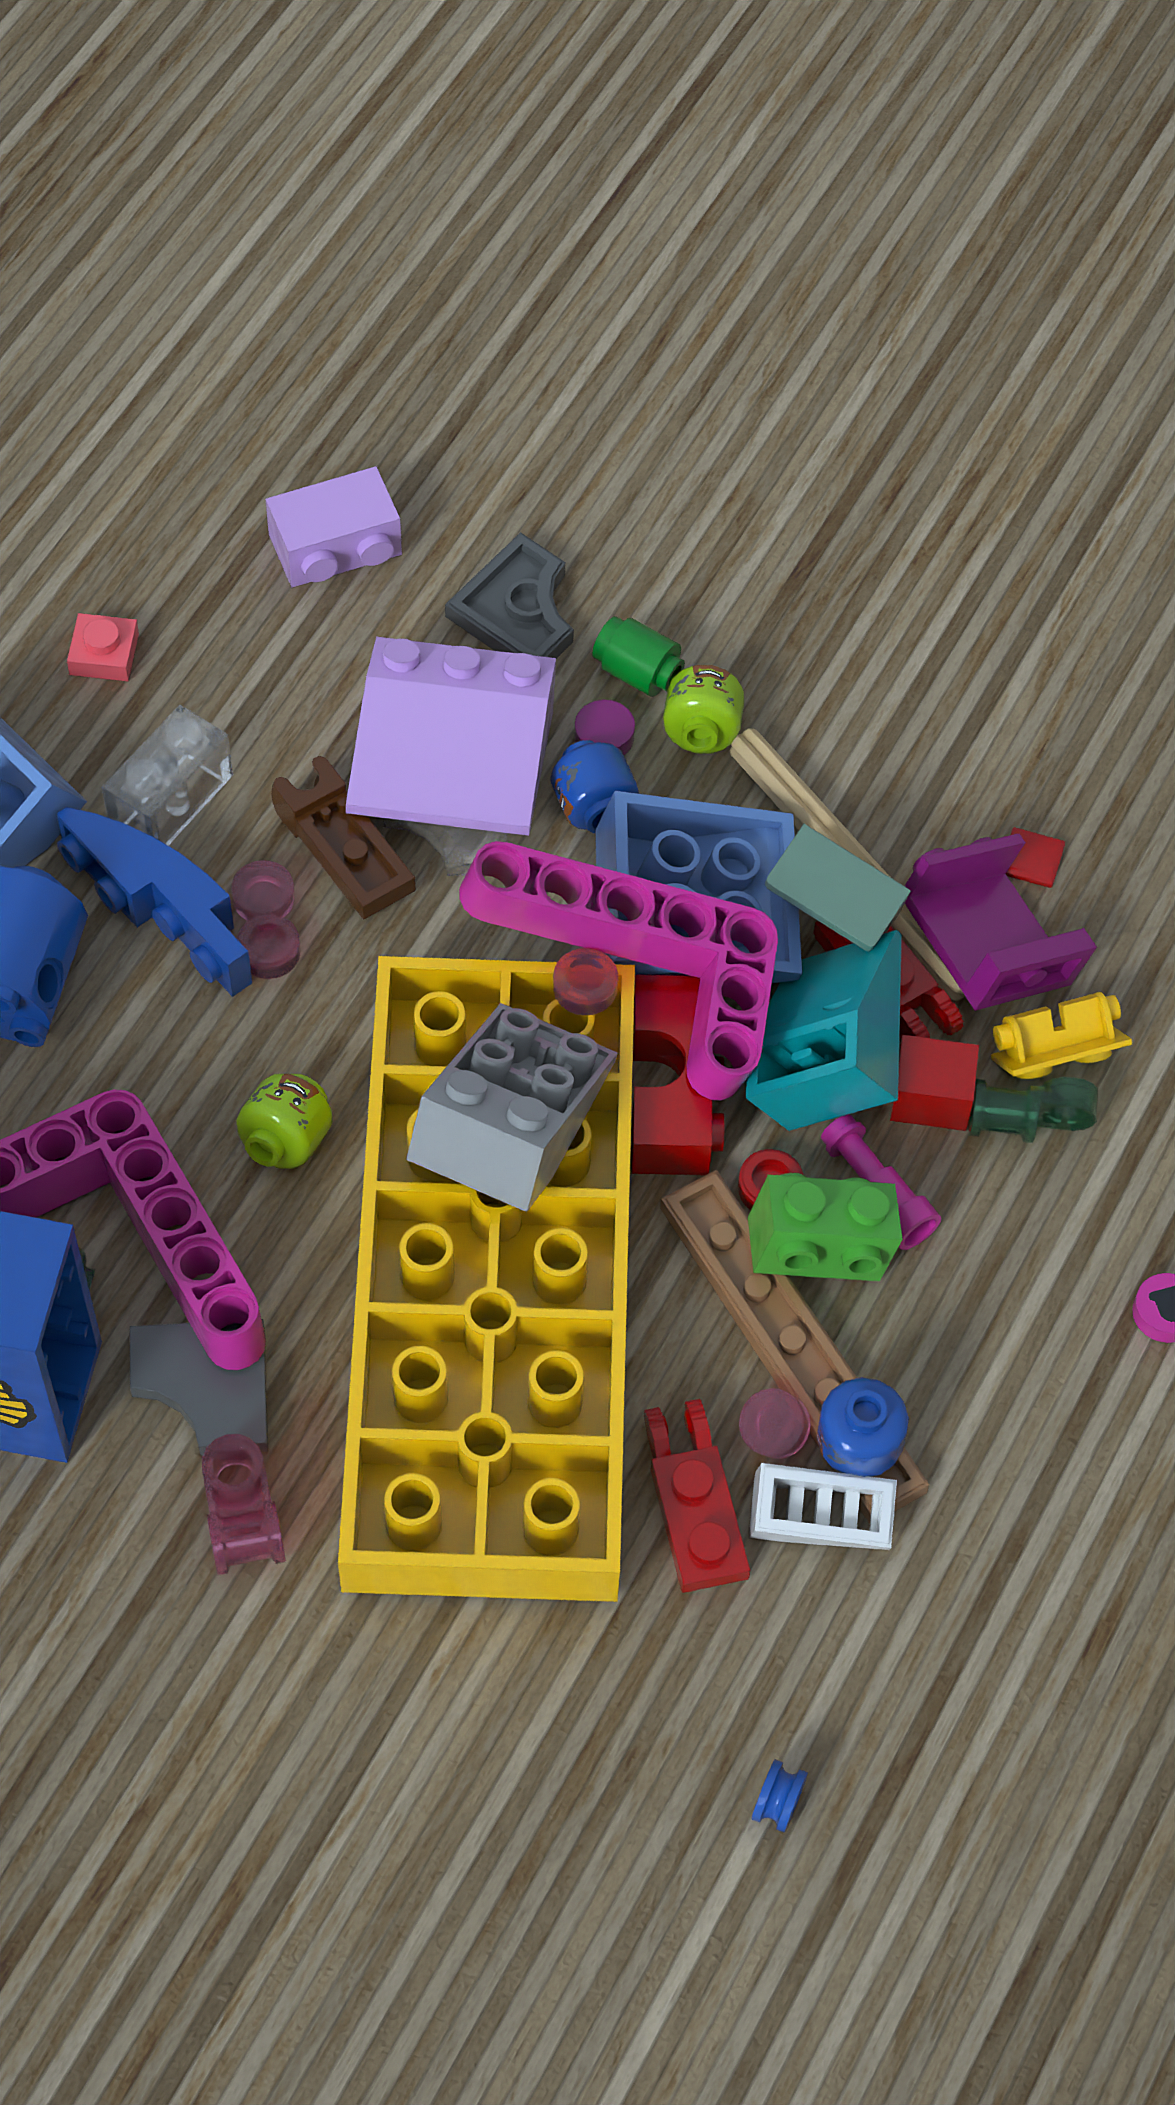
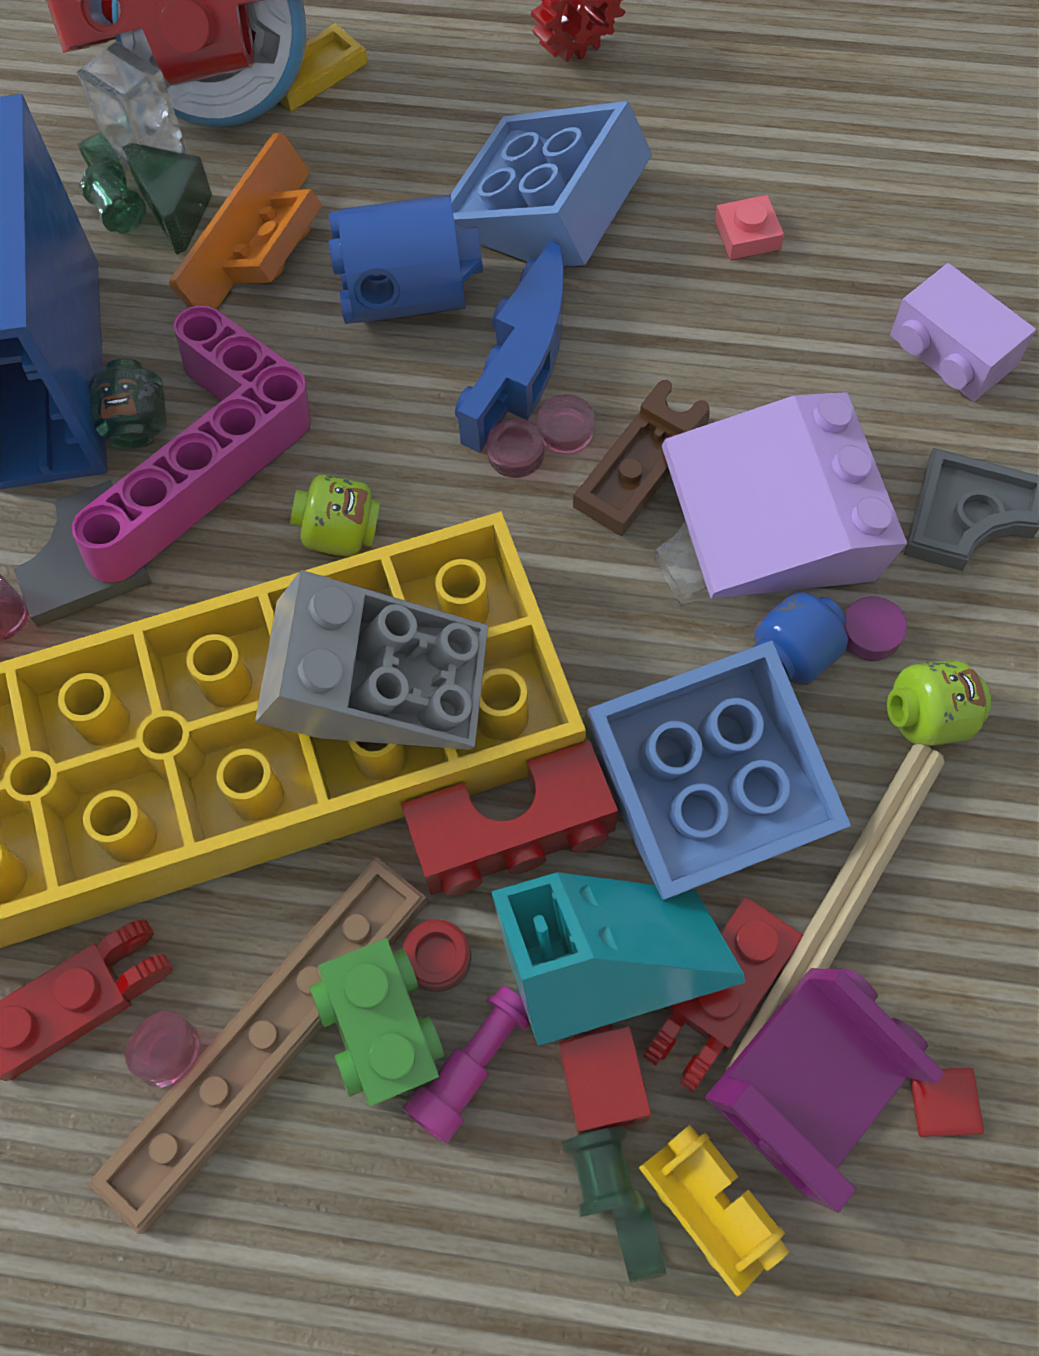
camera: 75 degrees right, 5 degrees up
clear brick [102,705,233,846] -> none
dark pink beam [459,841,778,1100] -> none
clear pink tile [553,948,618,1015] -> none
green brick [592,616,685,697] -> none
white slope [749,1463,897,1550] -> none
sand green panel [765,824,911,951] -> none
blue head [816,1377,909,1477] -> none

